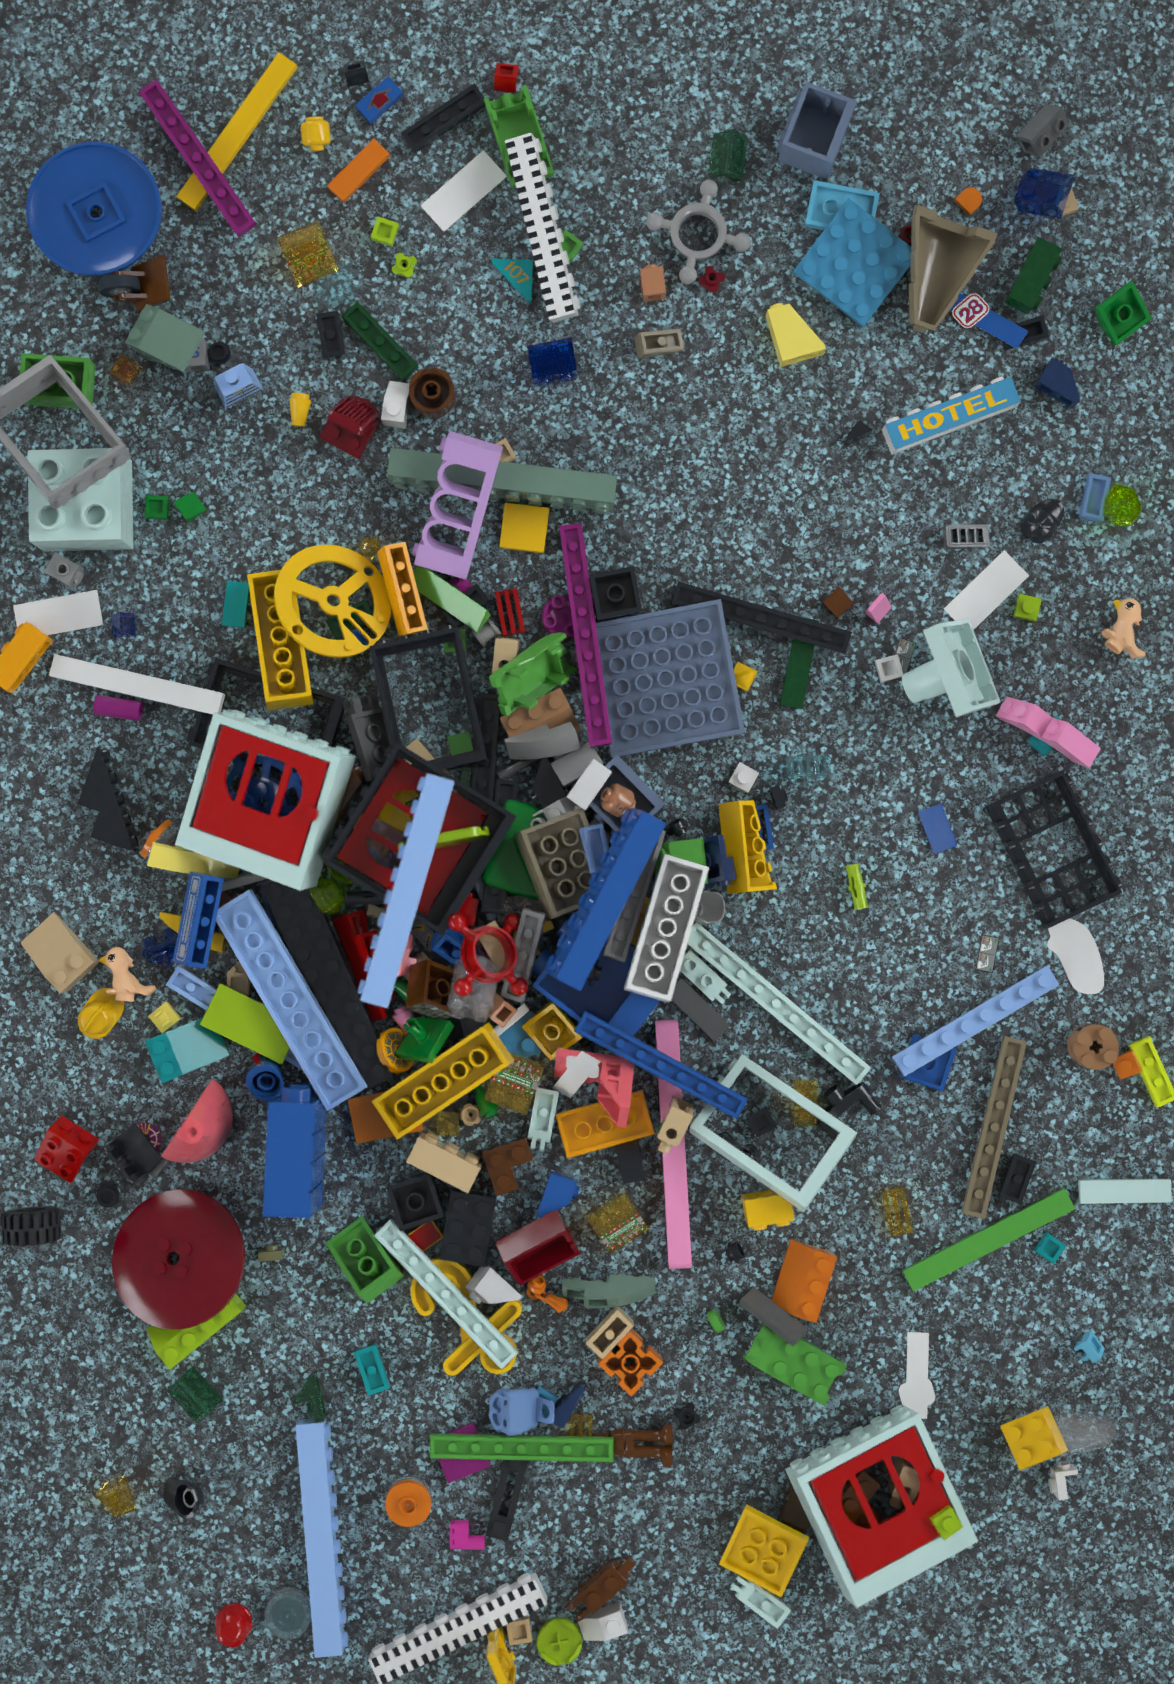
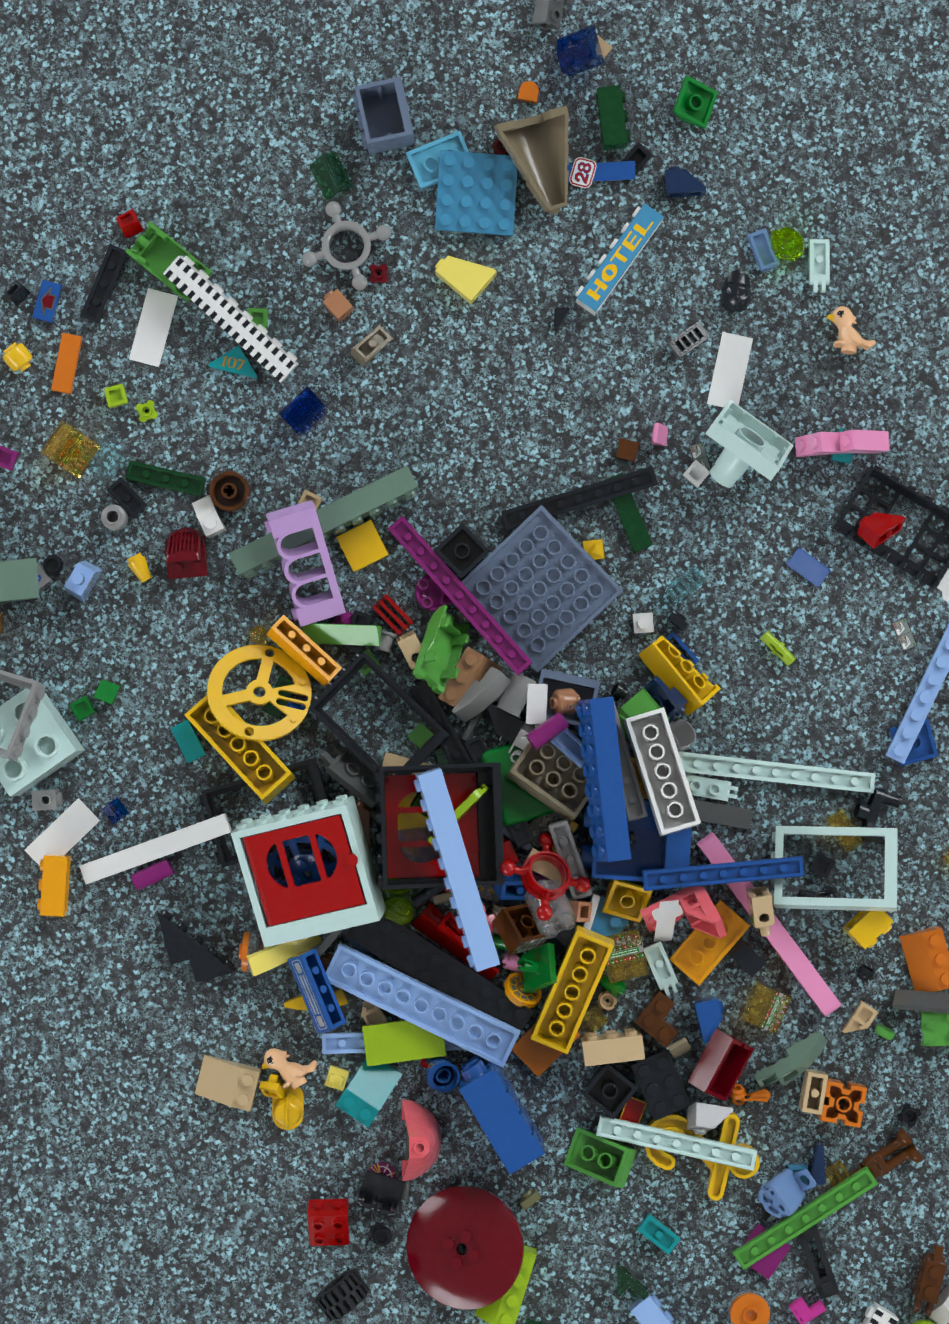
camera: 30 degrees left, 0 degrees up
clear blue hips [141,927,178,967] -> none
lime plate [1013,594,1042,622] -> none
none -> light grey head [101,505,128,531]
none -> yellow tile [259,1074,285,1099]
none -> magenta piece [526,712,569,750]
none -> dark tan slope [667,1036,692,1060]
none -> light aqua hinge [809,239,830,293]
none -> tan tile [841,1001,879,1033]
none -> red slope [857,512,906,549]

